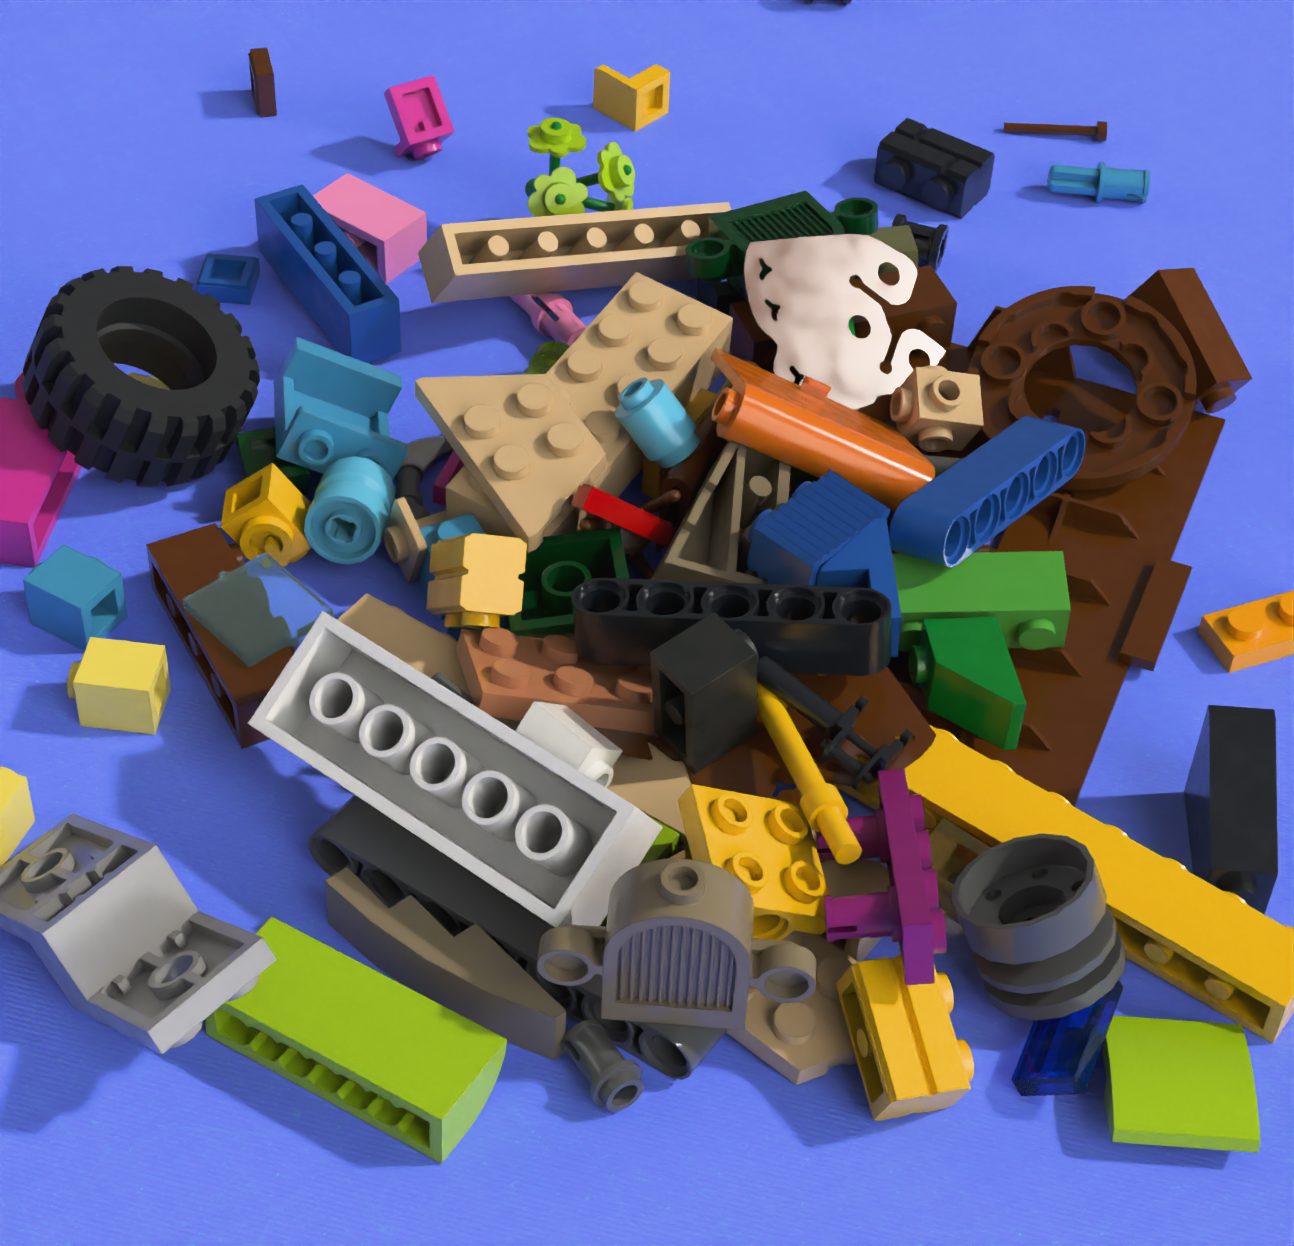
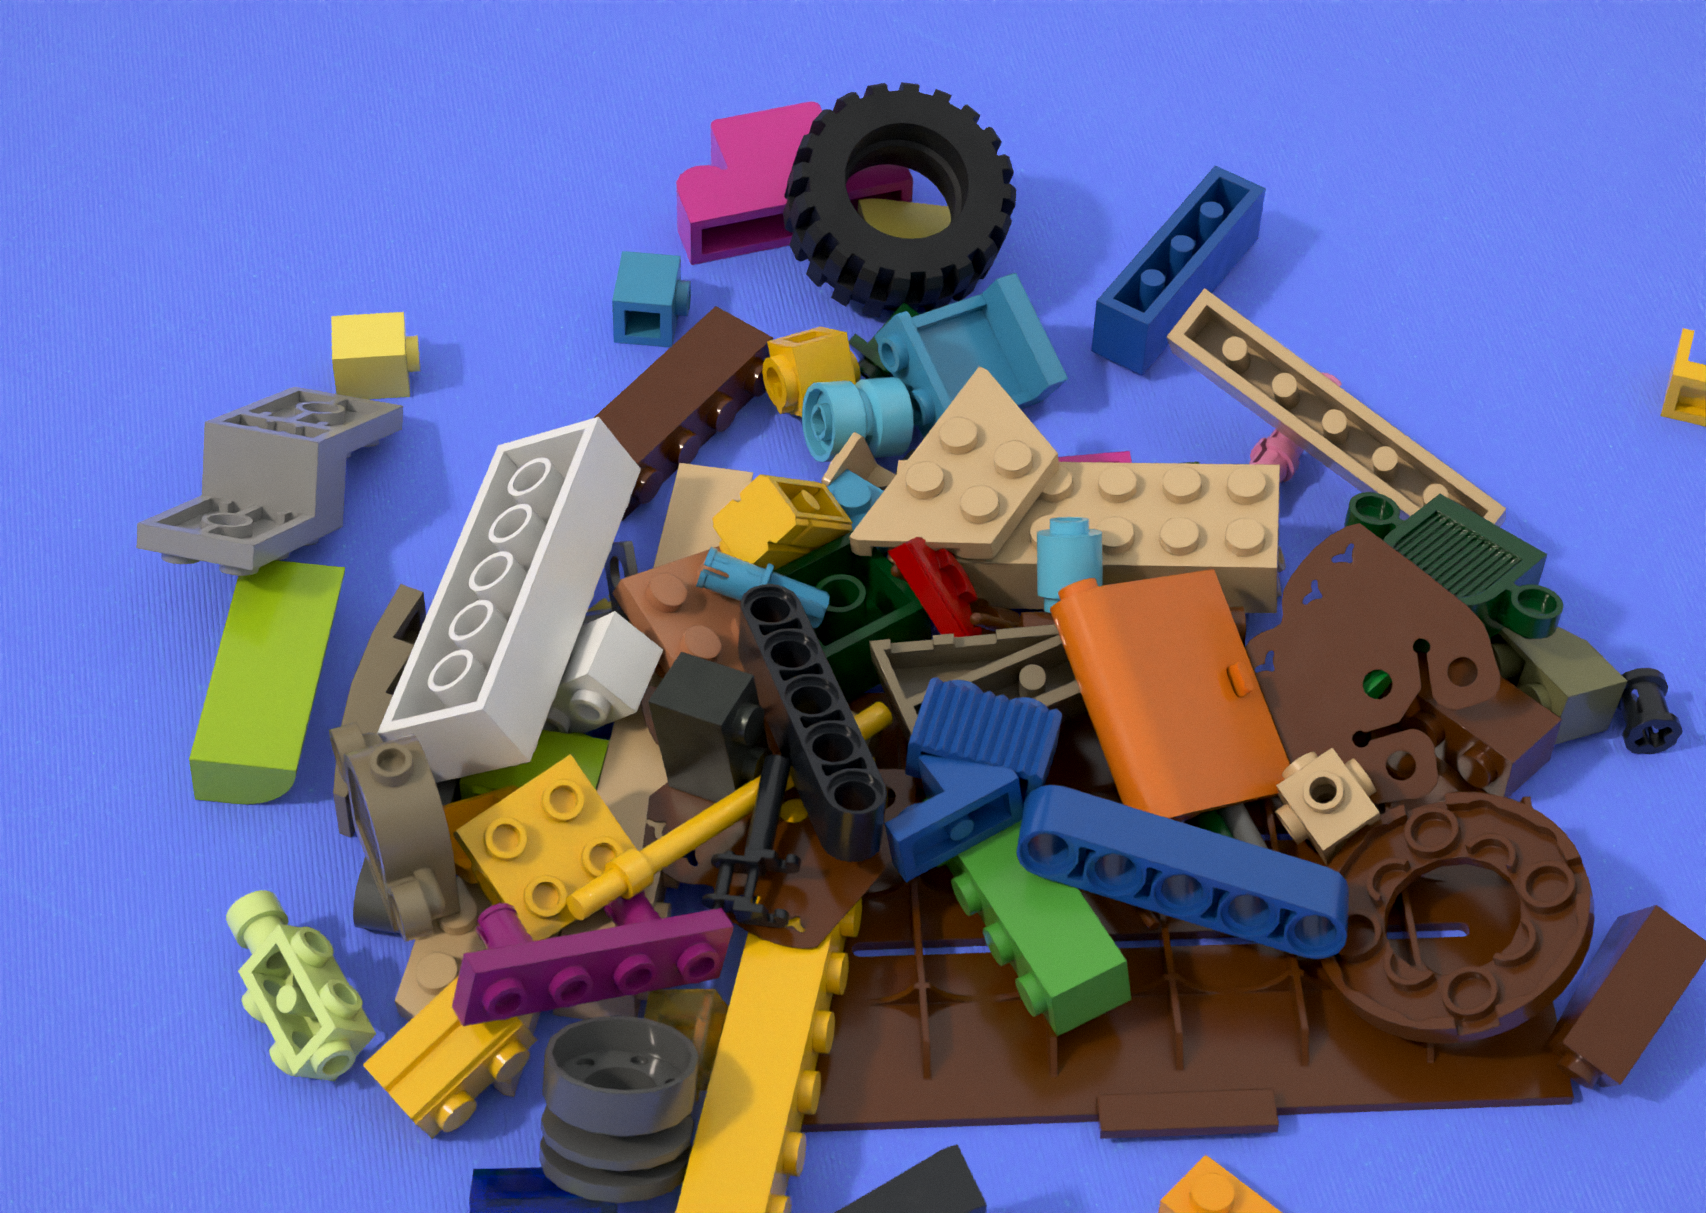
camera: 65 degrees right, 5 degrees up
light yellow brick [67,637,171,735] -> none
clear light blue piece [182,552,334,667] -> none
blue tile [196,253,260,305] -> none
tile [248,47,277,118] -> none
bright pink brick [313,173,427,284] -> none
dark pink bracket [383,75,455,160] -> none
lime plant [525,117,635,217] -> none
dark grey pin [561,1019,643,1112] -> none
green slope [908,616,1027,750] -> none
none -> yellowish green brick [226,890,376,1081]
none -> dark azure axle [696,547,830,629]

